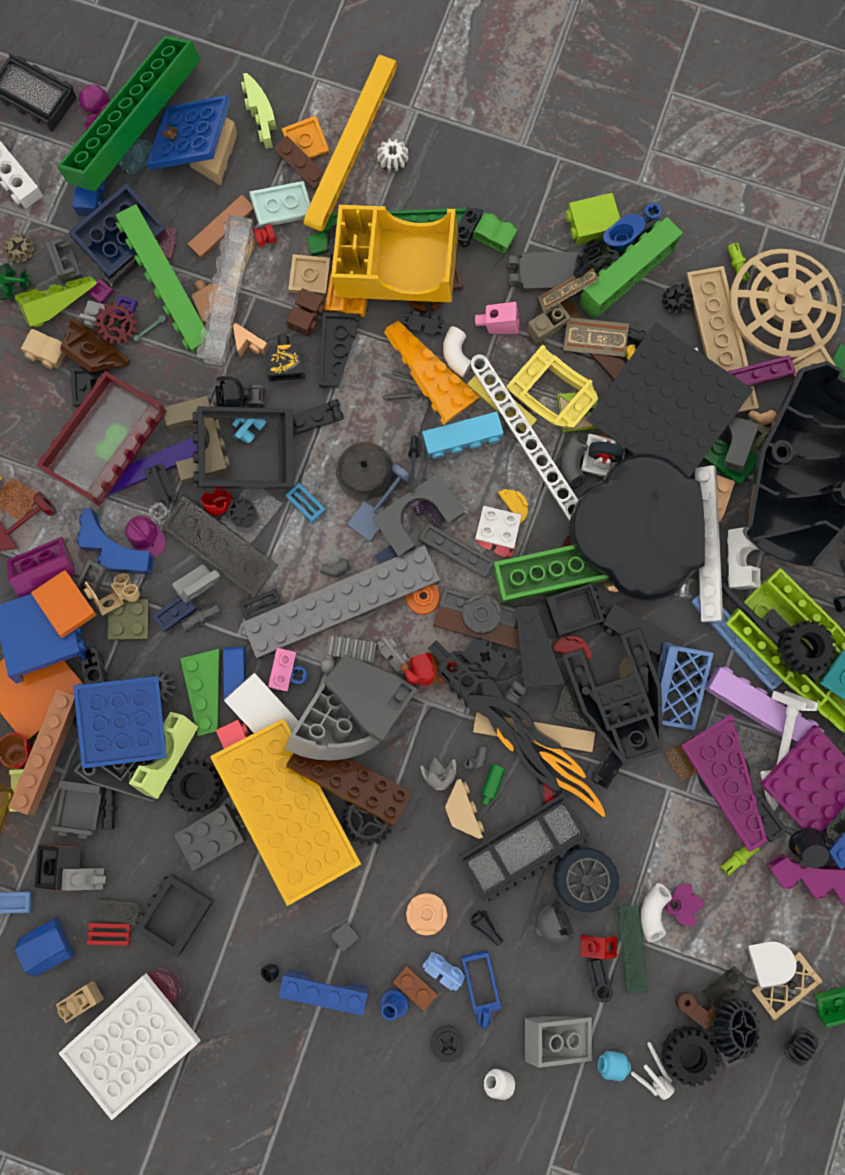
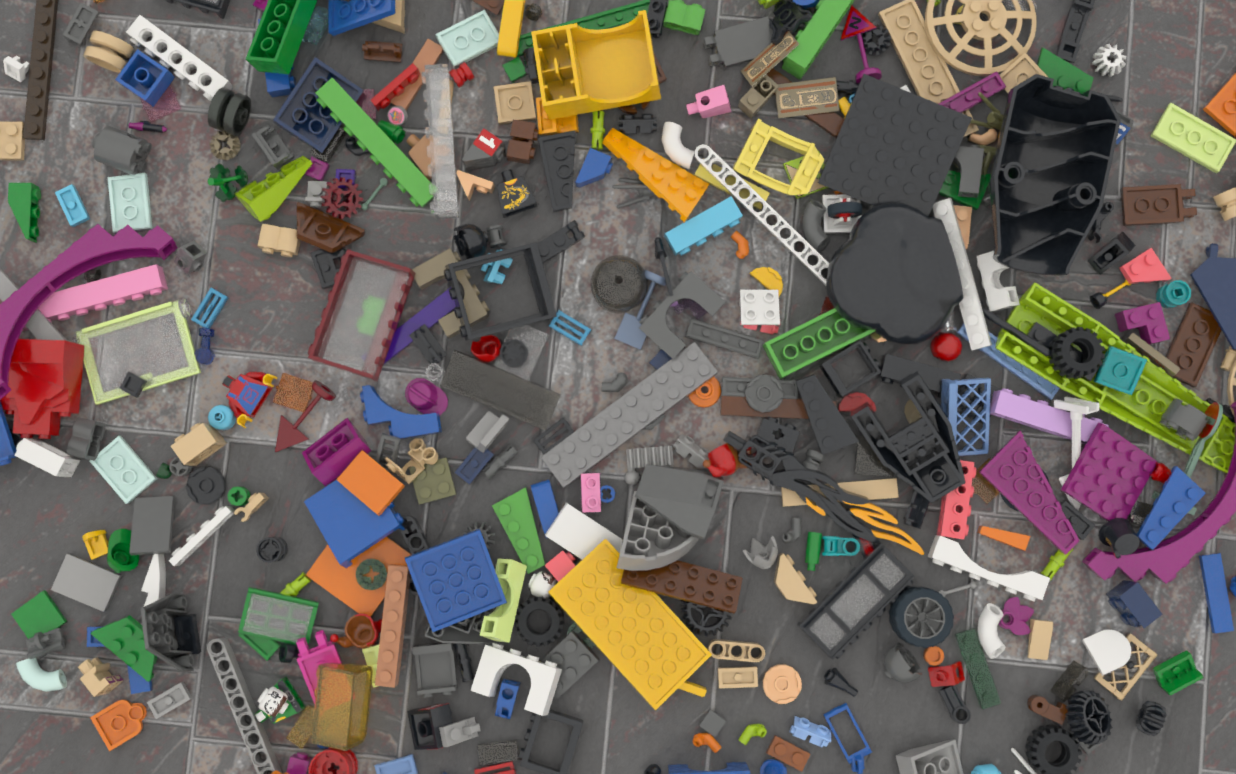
camera: 10 degrees left, 5 degrees up
none -> pearl dark grey wheel [208,87,251,136]
none -> black arm [345,137,370,156]
none -> clear green gear [356,559,387,590]
none -> reddish brown hinge [362,41,403,62]
none -> red plate [370,63,420,111]
none -> green cone [377,120,405,144]
none -> tile [387,106,408,125]
none -> dark grey slope [462,128,506,171]
none -> white arch [471,642,562,716]
none -> blue leg [495,678,521,719]
none -> clear smoke plate [525,3,543,21]
none -> white head [528,571,557,600]
none -> blue slope [575,148,613,188]
none -> lime pin [590,111,605,151]
none -> yellow tile [678,681,707,697]
none -> orange arm [692,733,721,753]
none -> tan beam [707,639,765,662]
none -> tan plate [718,666,758,688]
none -> orange arm [730,230,749,259]
none -> lime arm [738,724,767,745]
none -> teal piece [822,536,860,556]
none -> magenta piece [841,5,882,83]
none -> orange tile [923,646,944,666]
none -> white arch [928,535,1050,602]
none -> red hair [930,333,962,362]
none -> coral brick [937,460,976,539]
none -> light grey hinge [938,581,977,597]
none -> olive plant [970,92,1004,130]
none -> orange piece [977,526,1031,551]
none -> tan slope [1027,619,1053,660]
none -> dark blue brick [1106,580,1163,629]

